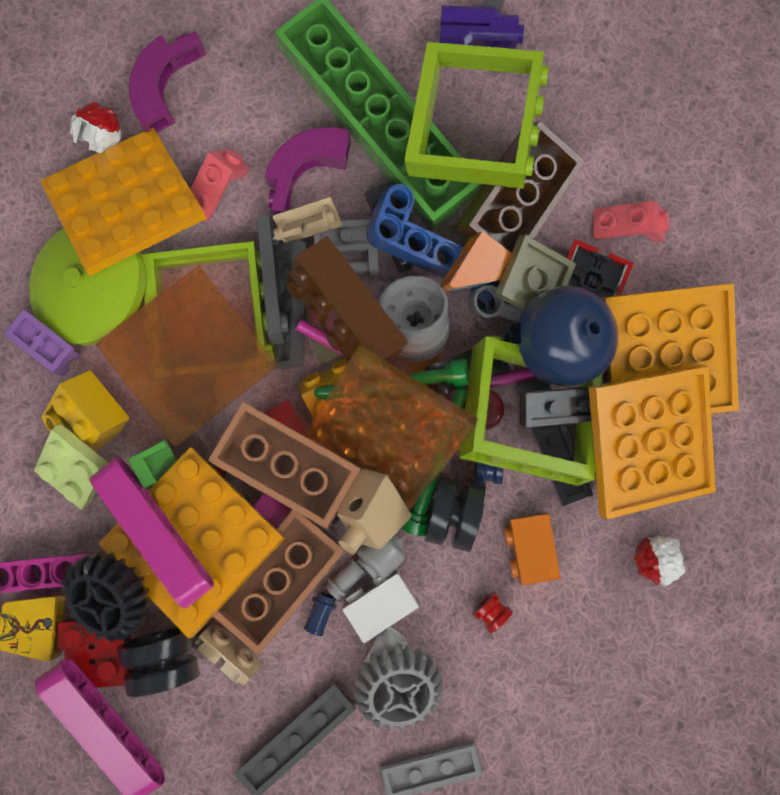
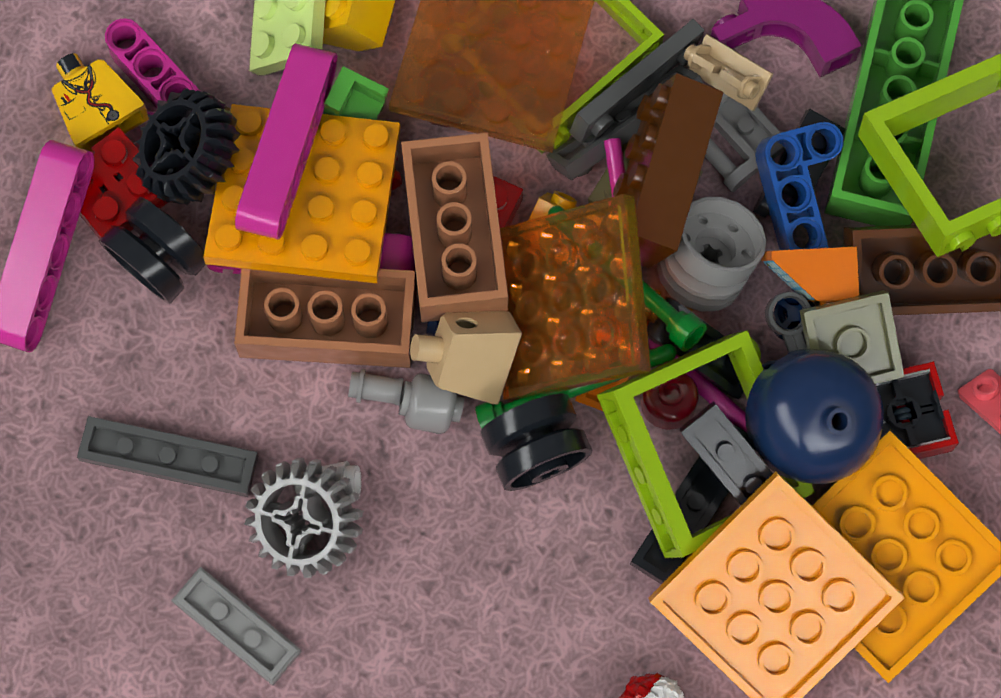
camera: 50 degrees right, 10 degrees down
tan hinge [195,621,262,686] -> none
dark blue pin [304,591,337,636] -> none
white brick [342,571,419,644] -> none
red wheel [472,591,513,634] -> none
dark blue wheel [475,462,503,485] -> none
orange brick [503,513,561,586] -> none

